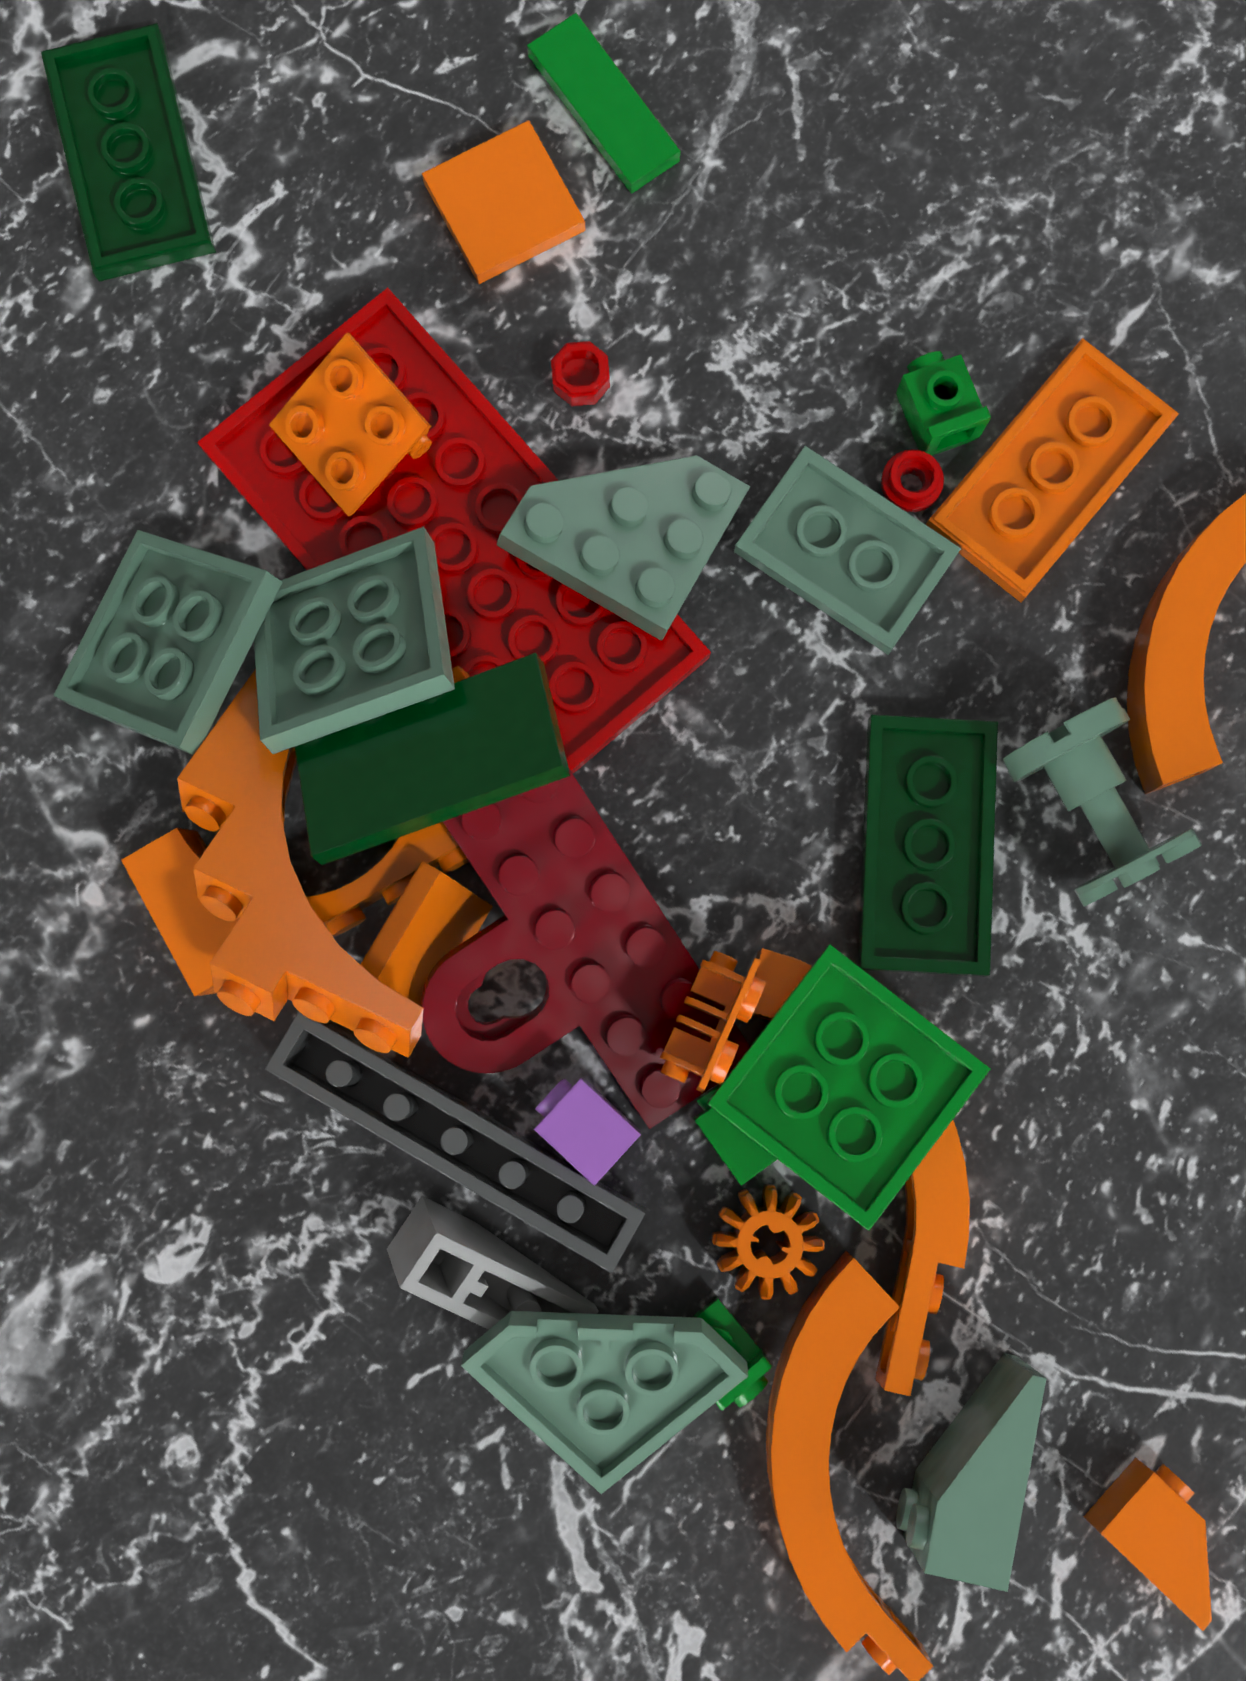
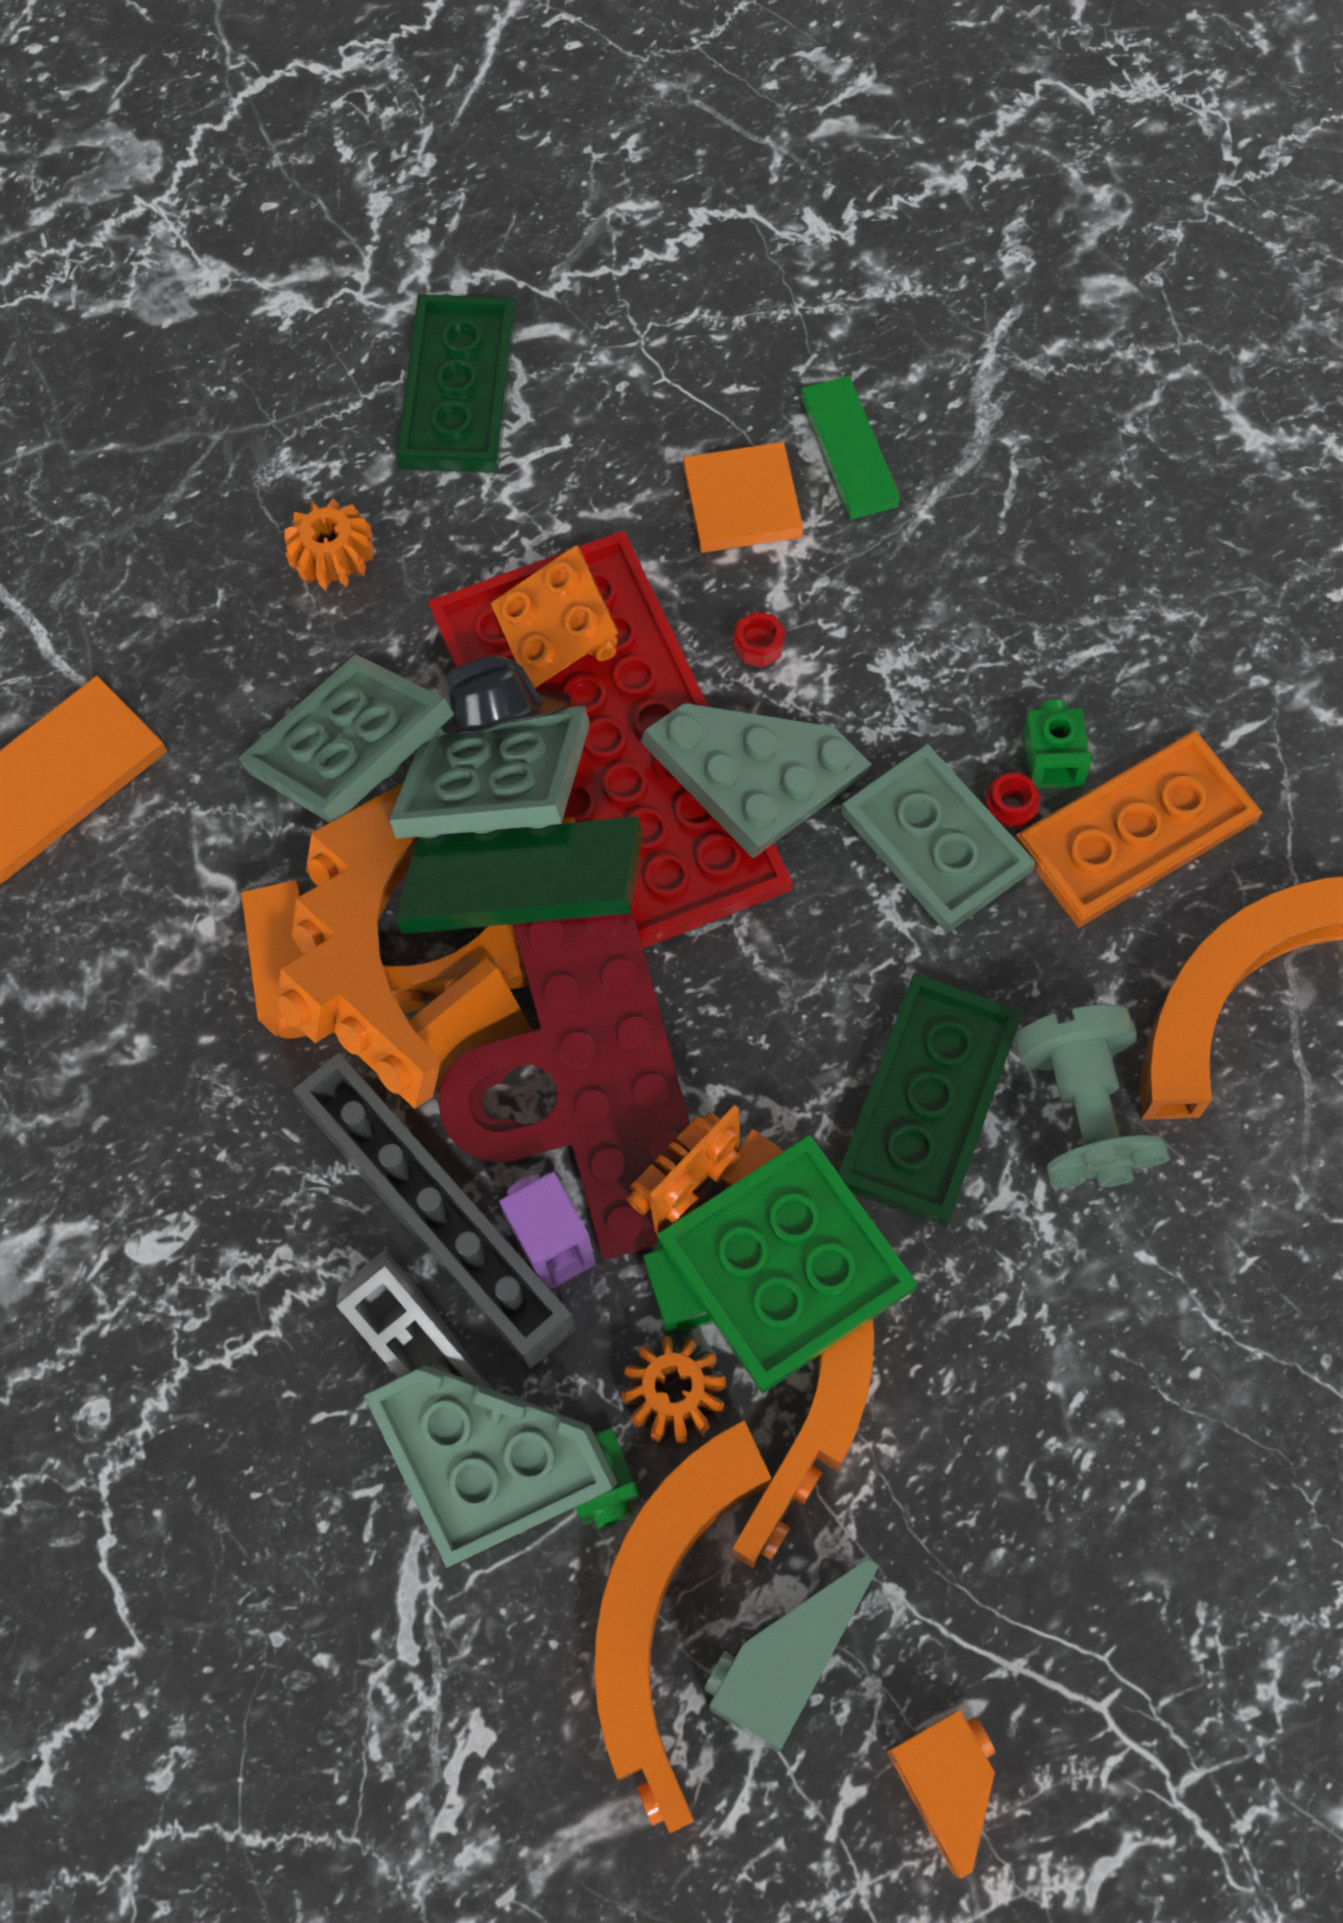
camera: 20 degrees right, 15 degrees down
none -> orange gear [284,498,374,591]
none -> black piece [441,656,571,736]

